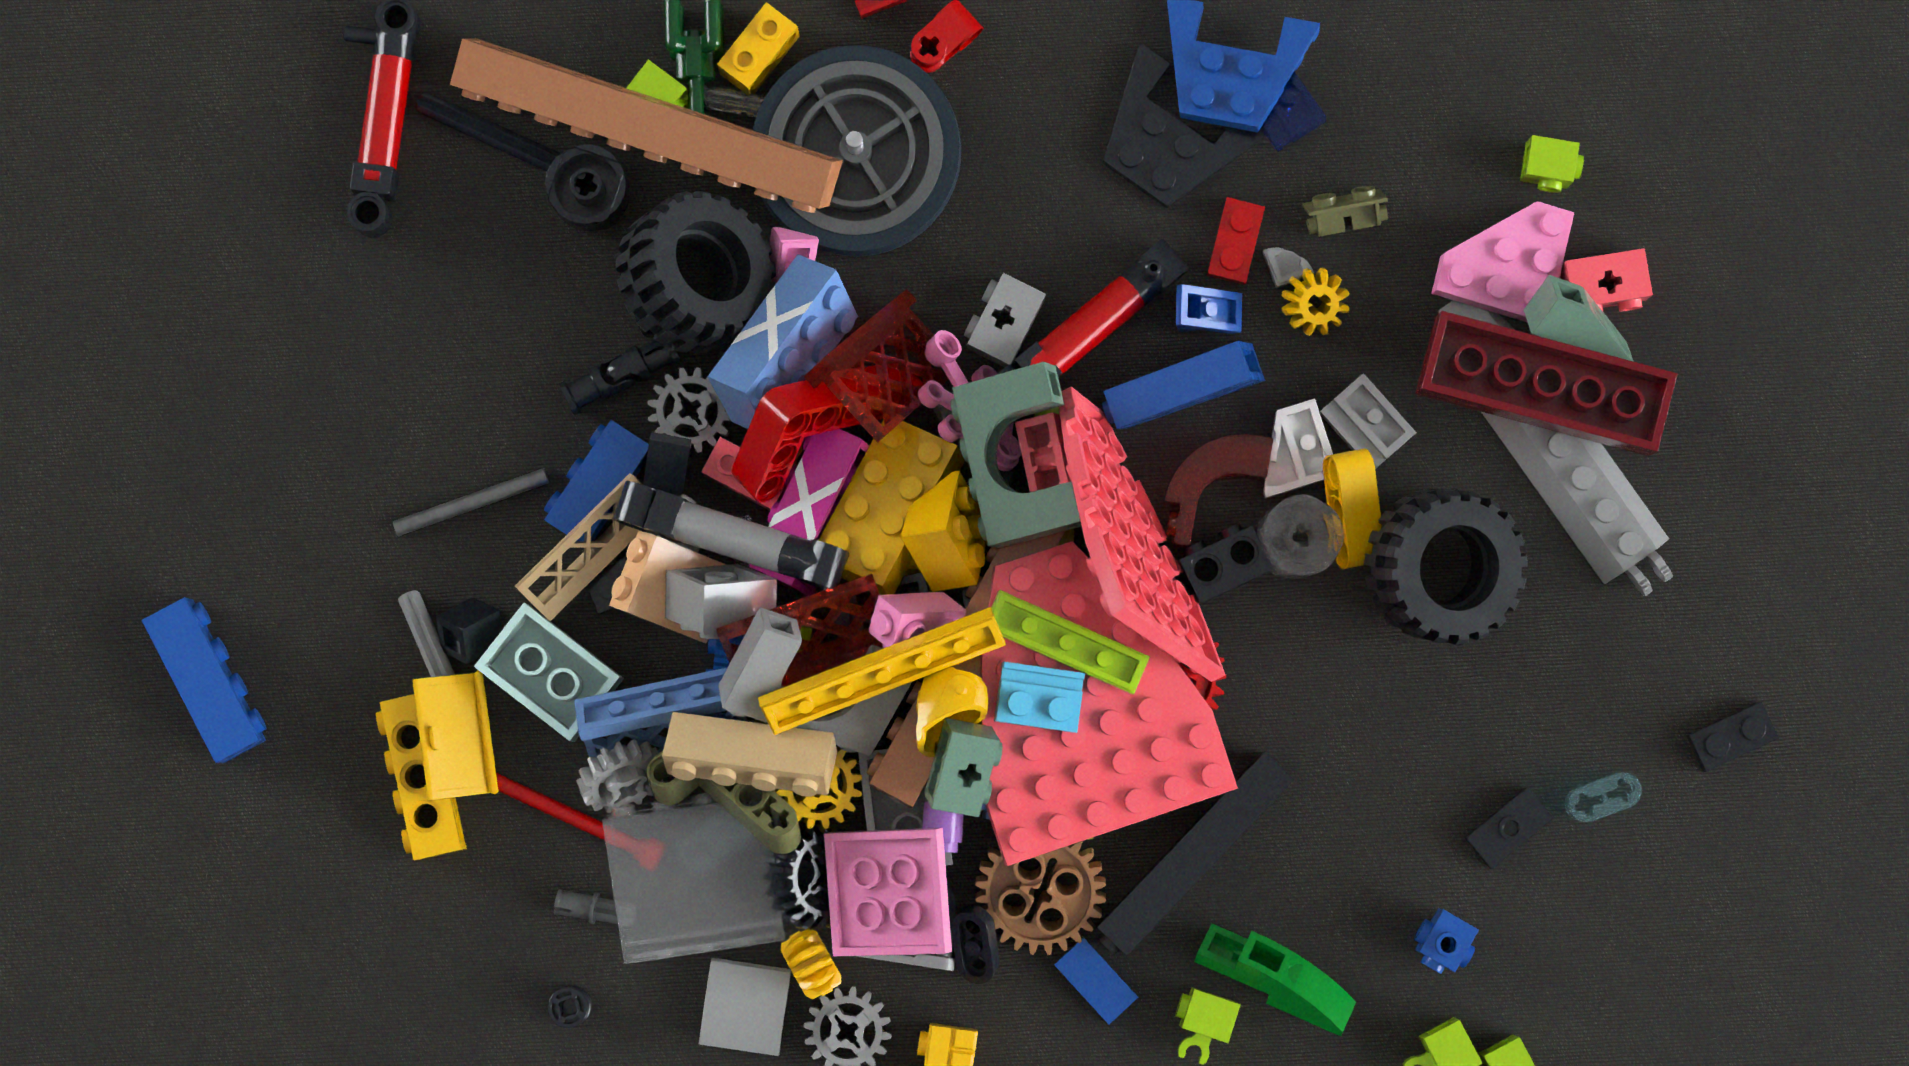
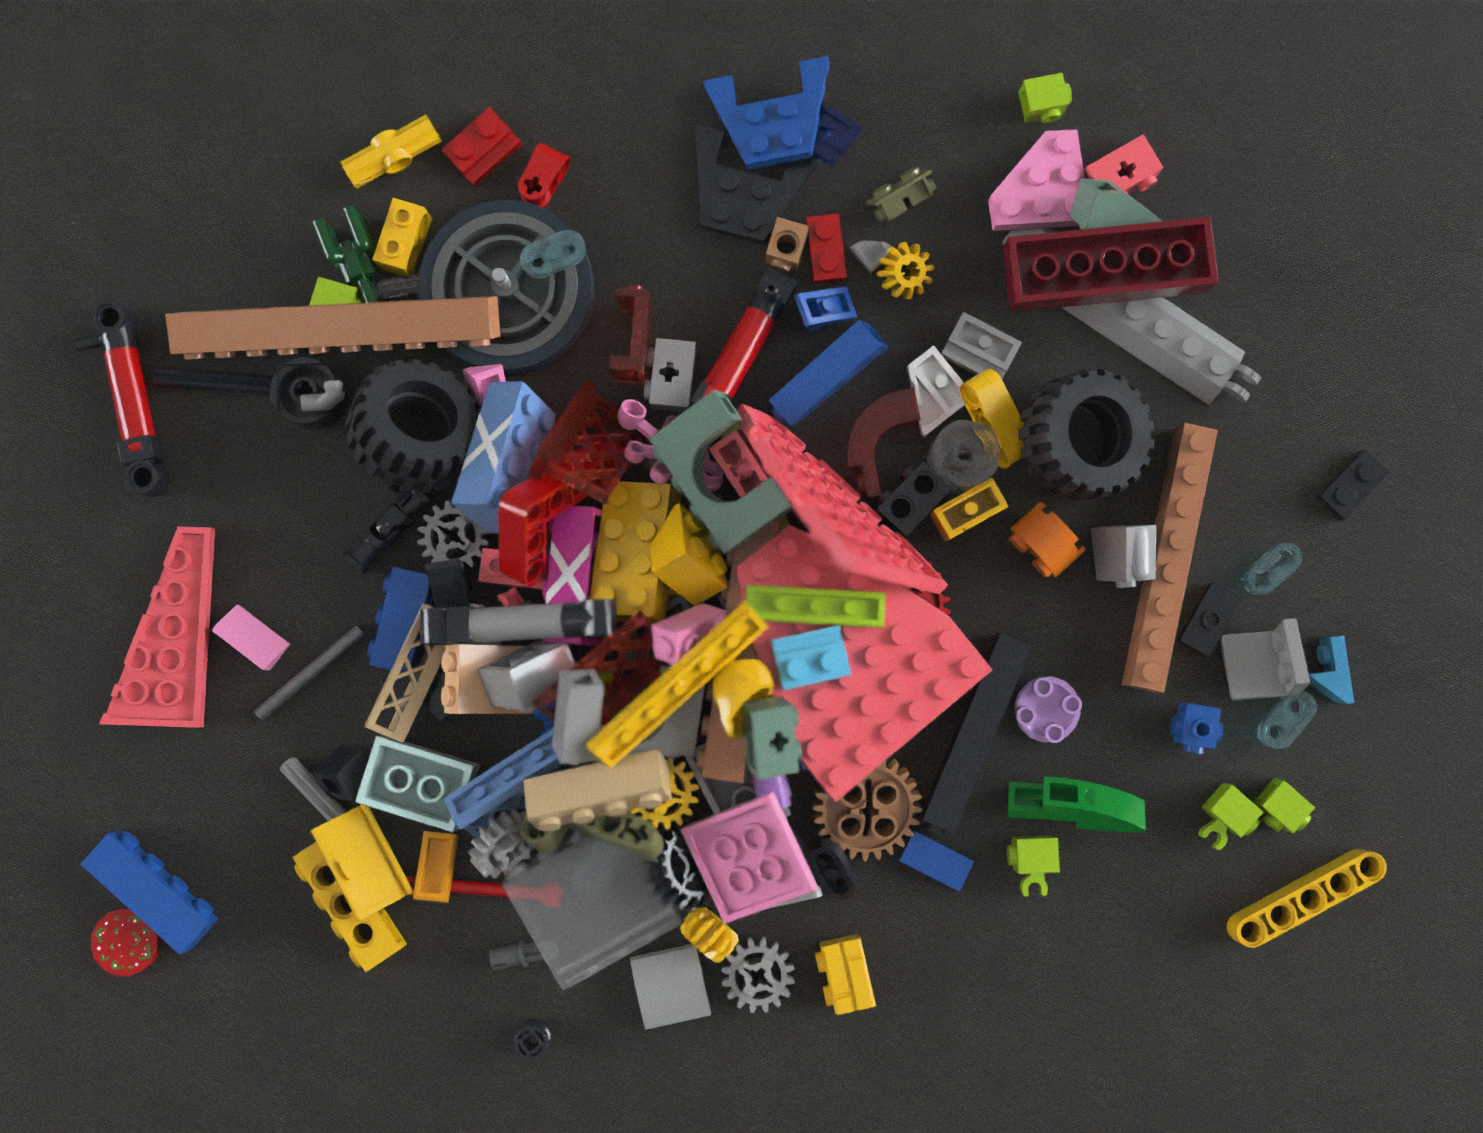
camera: 15 degrees left, 0 degrees up
none -> red tile [91,907,162,976]
none -> coral wing [99,526,215,728]
none -> bright pink slope [212,604,290,670]
none -> light grey arm [300,380,345,412]
none -> light orange tile [413,831,459,903]
none -> coral hand [497,586,524,606]
none -> clear light blue plate [520,230,586,279]
none -> clear red panel [609,285,653,384]
none -> medium nougat brick [766,217,809,273]
none -> yellow brick [929,478,1008,542]
none -> orange brick [1008,502,1086,578]
none -> lavender dish [1014,676,1082,743]
none -> light grey torso [1090,525,1156,588]
none -> nougat brick [1122,423,1218,693]
none -> light grey bracket [1220,618,1310,700]
none -> clear light blue plate [1258,690,1317,749]
none -> dark azure slope [1308,636,1354,704]

